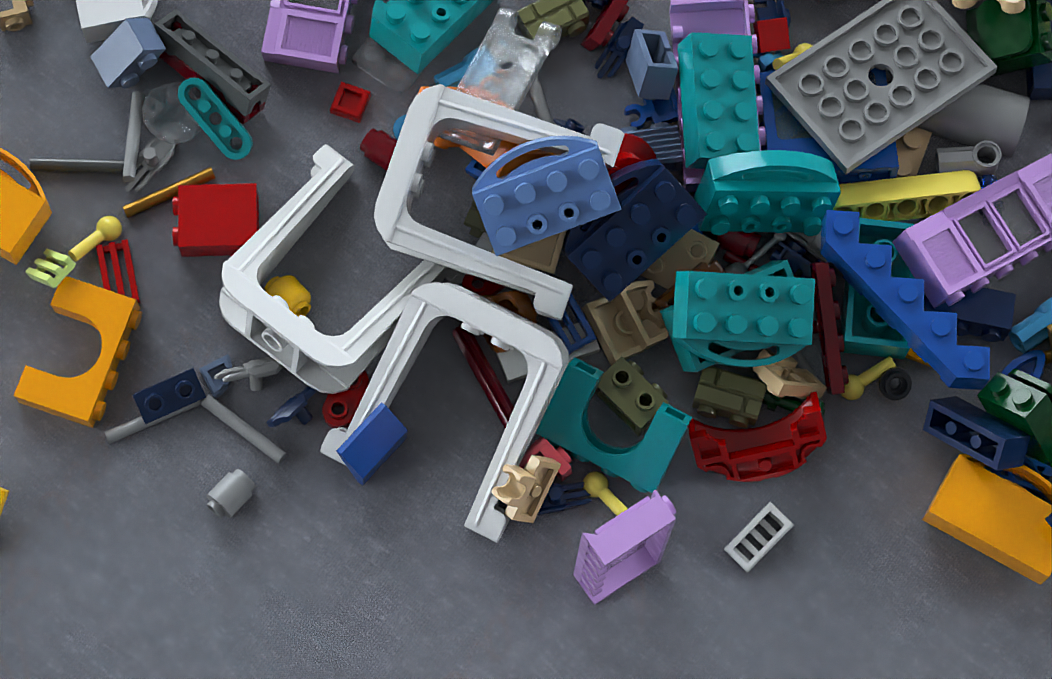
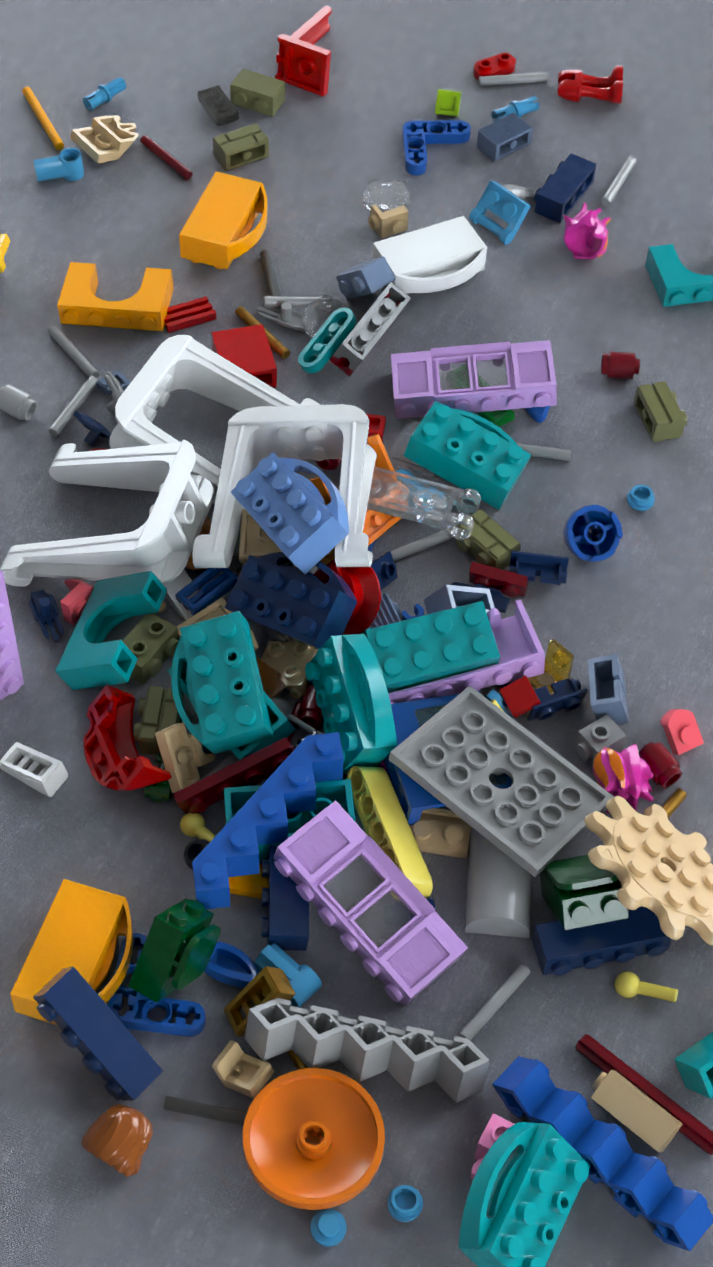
camera: 80 degrees right, 20 degrees down
yellowish green tile [25,248,76,288] -> none
light yellow bar [68,216,122,262] -> none
dark blue hinge [132,368,206,424] -> none
yellow head [264,275,311,317] -> none
blue slope [336,402,408,486] -> none
tan plate [492,455,561,523] -> none
light yellow bar [583,471,628,516] -> none
dark blue brick [923,396,1031,471] -> none
light grey piece [935,141,1002,180] -> none

